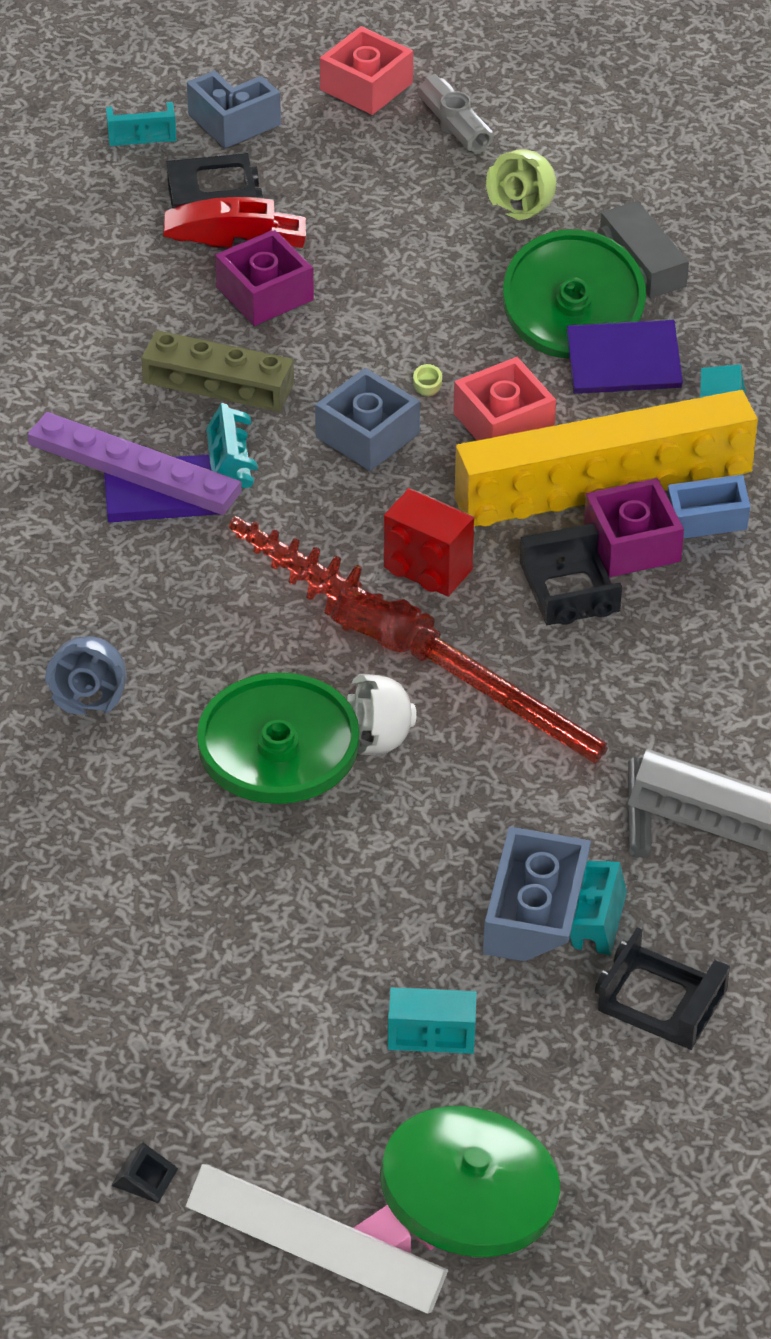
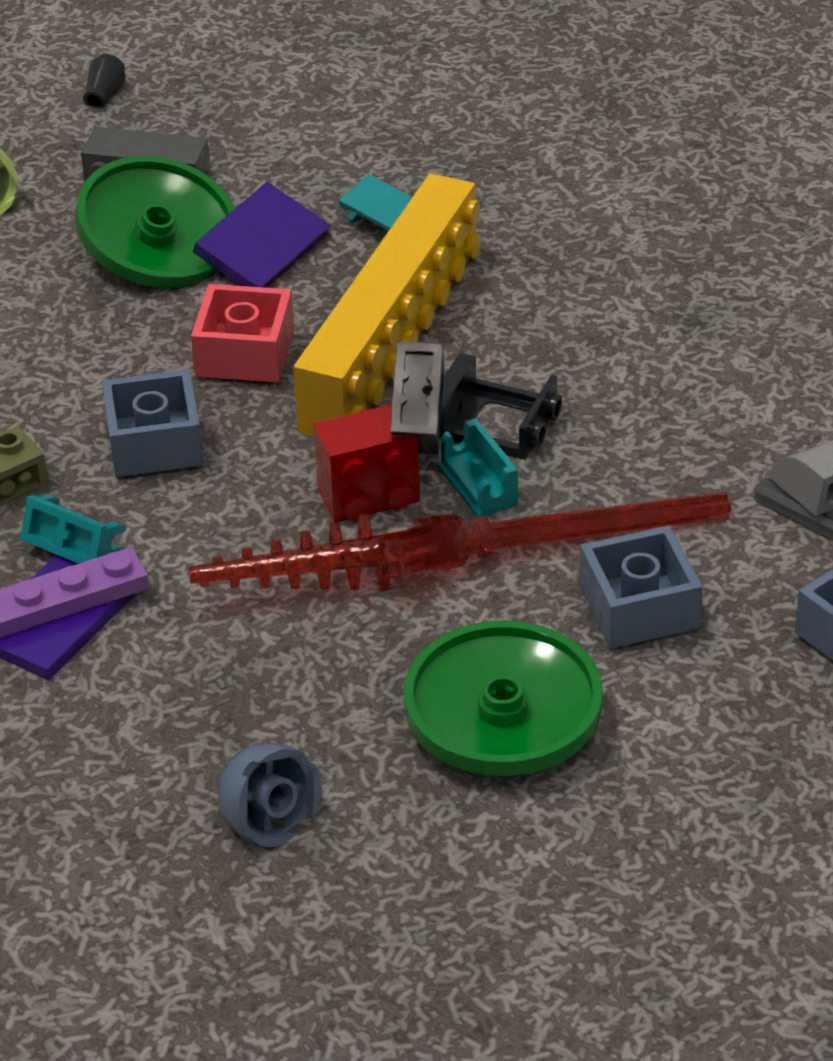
camera: 50 degrees left, 5 degrees down
white cylinder [347,674,416,755] -> none
yellowish green hinge [413,364,442,397] -> none
magenta brick [584,478,684,577] -> none
medium blue piece [667,474,751,538] -> none
none -> black cone [83,54,126,108]
none -> window [390,341,445,455]
none -> teal hinge [437,418,518,519]
none -> sand blue brick [579,525,703,649]

